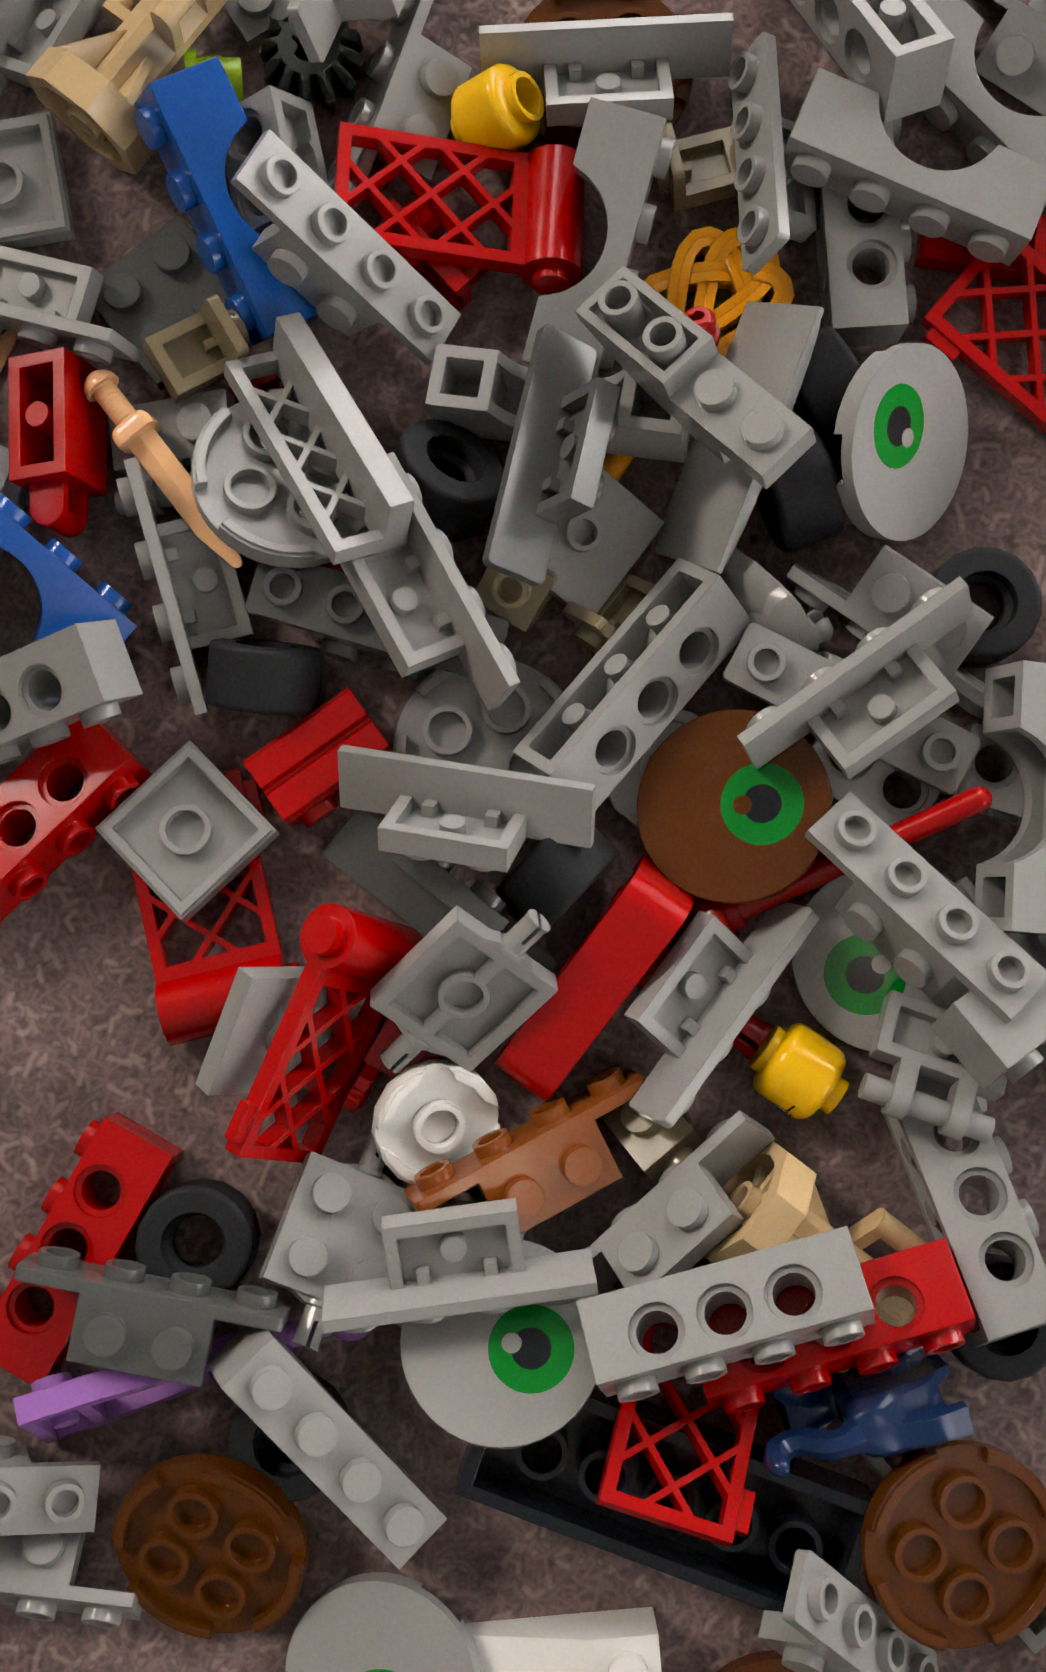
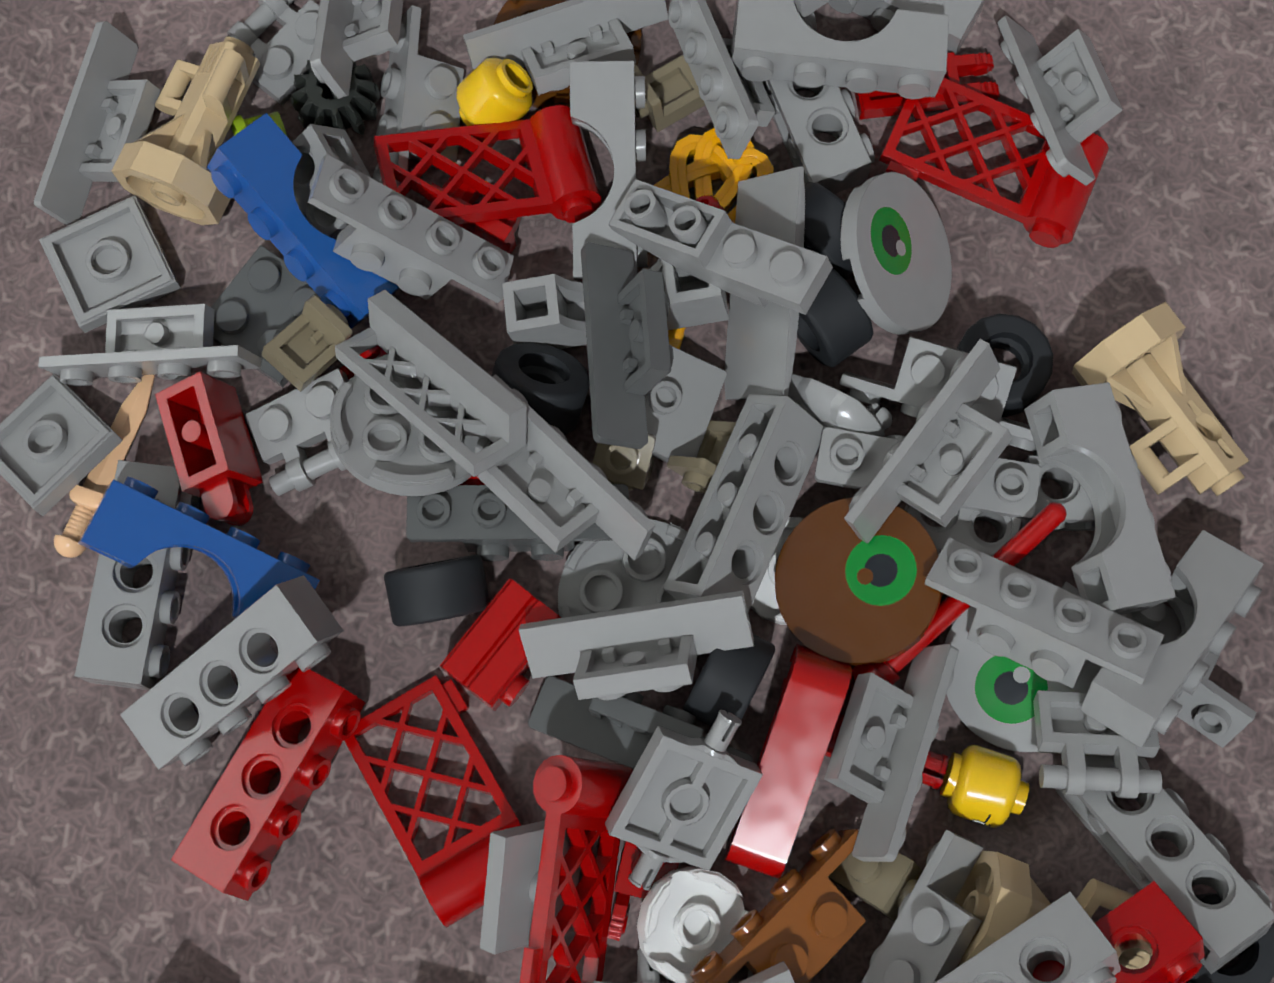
camera: 15 degrees left, 10 degrees down
light nougat sword [84,369,243,568] -> none
light grey plate [95,740,280,923] -> none
light grey bracket [116,457,253,715] -> none

